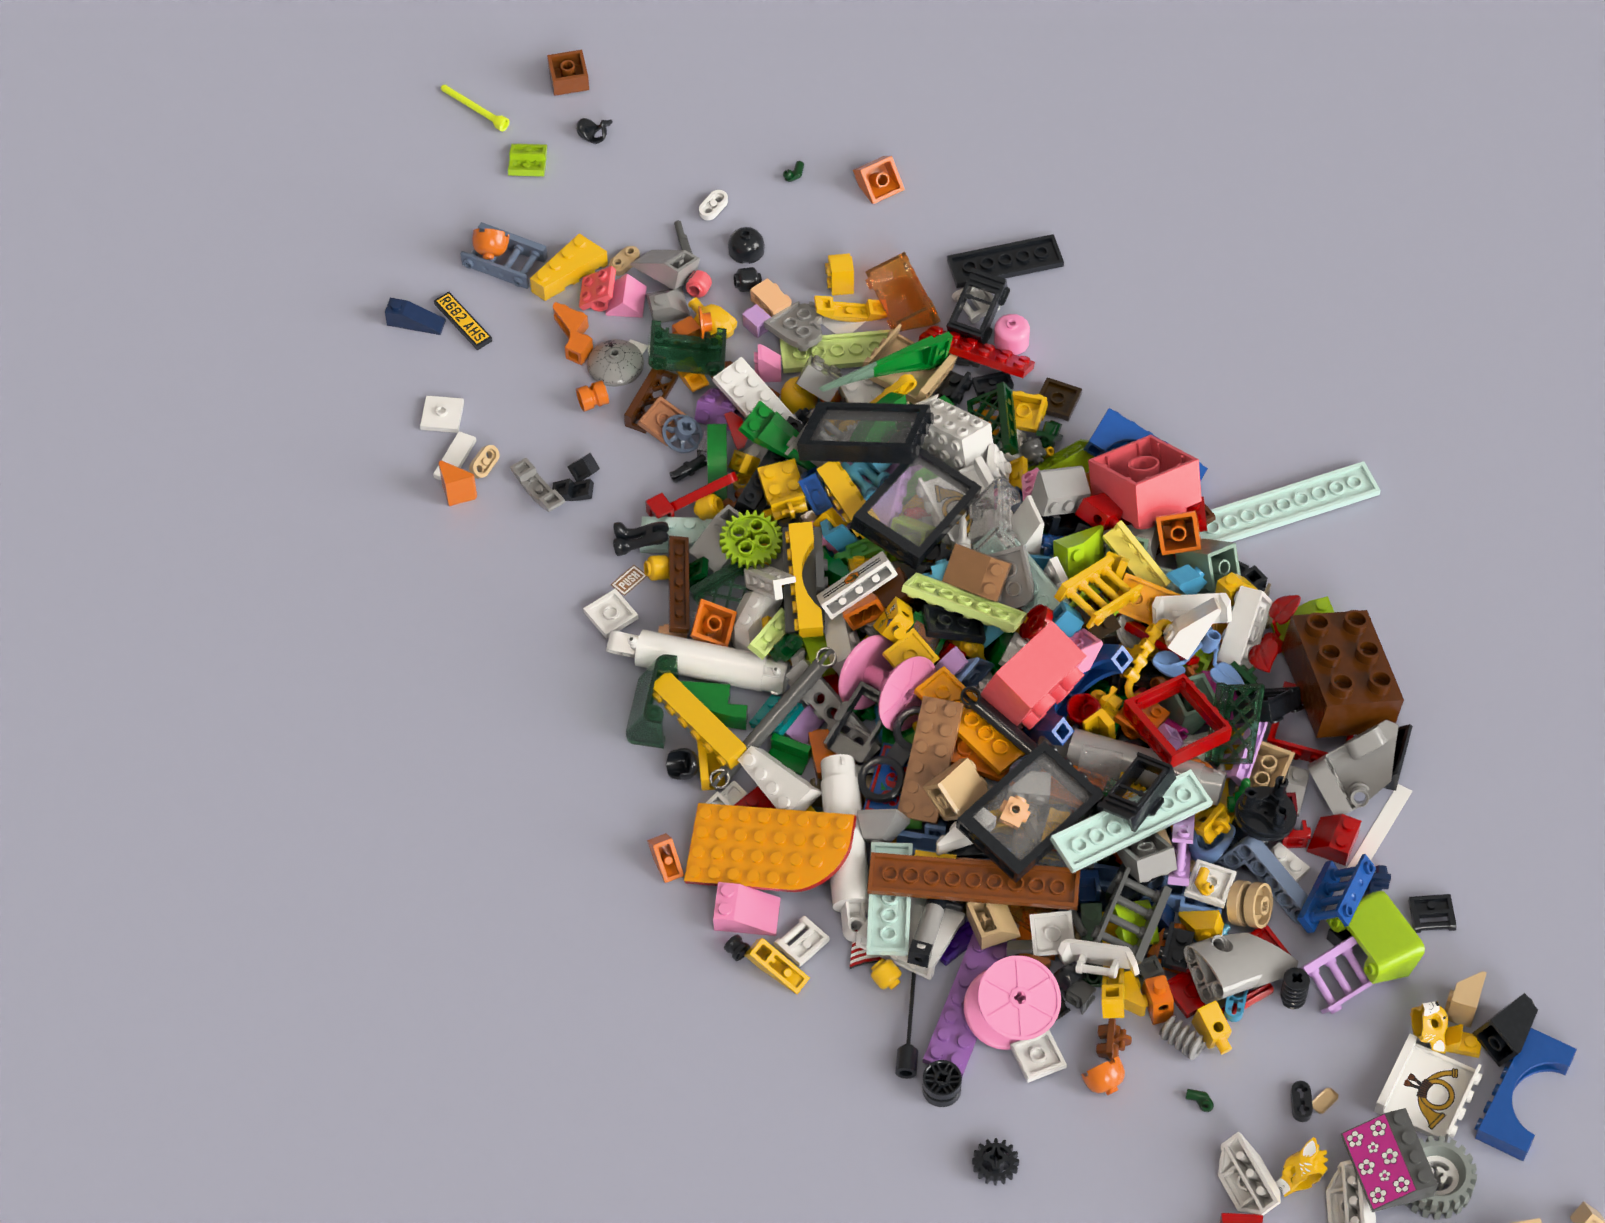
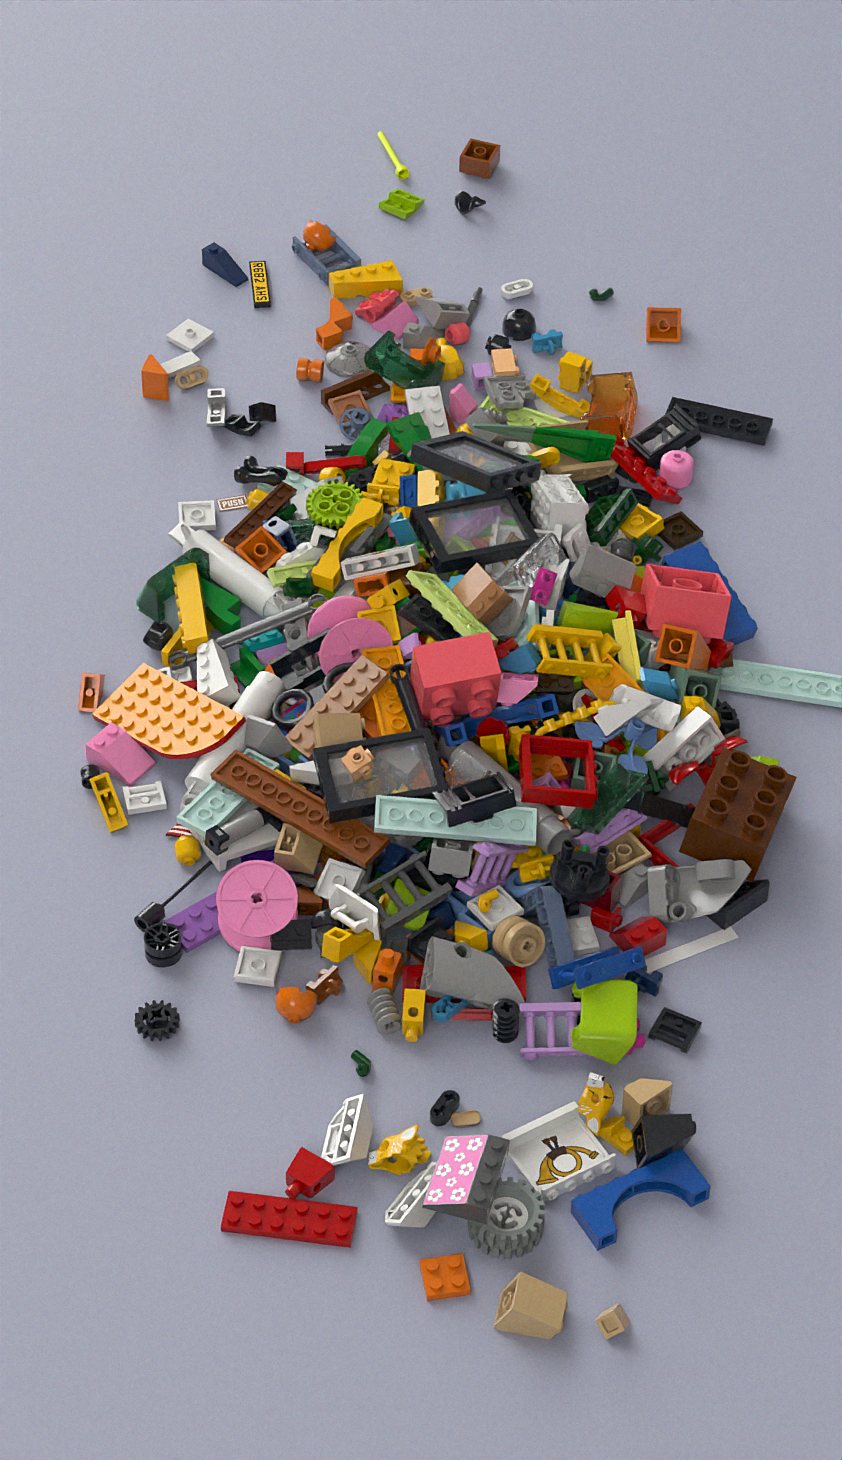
camera: 30 degrees right, 10 degrees down
none -> dark blue torso [261,516,298,553]
none -> dark pink hips [530,567,558,606]
none -> dark azure hips [532,329,563,355]

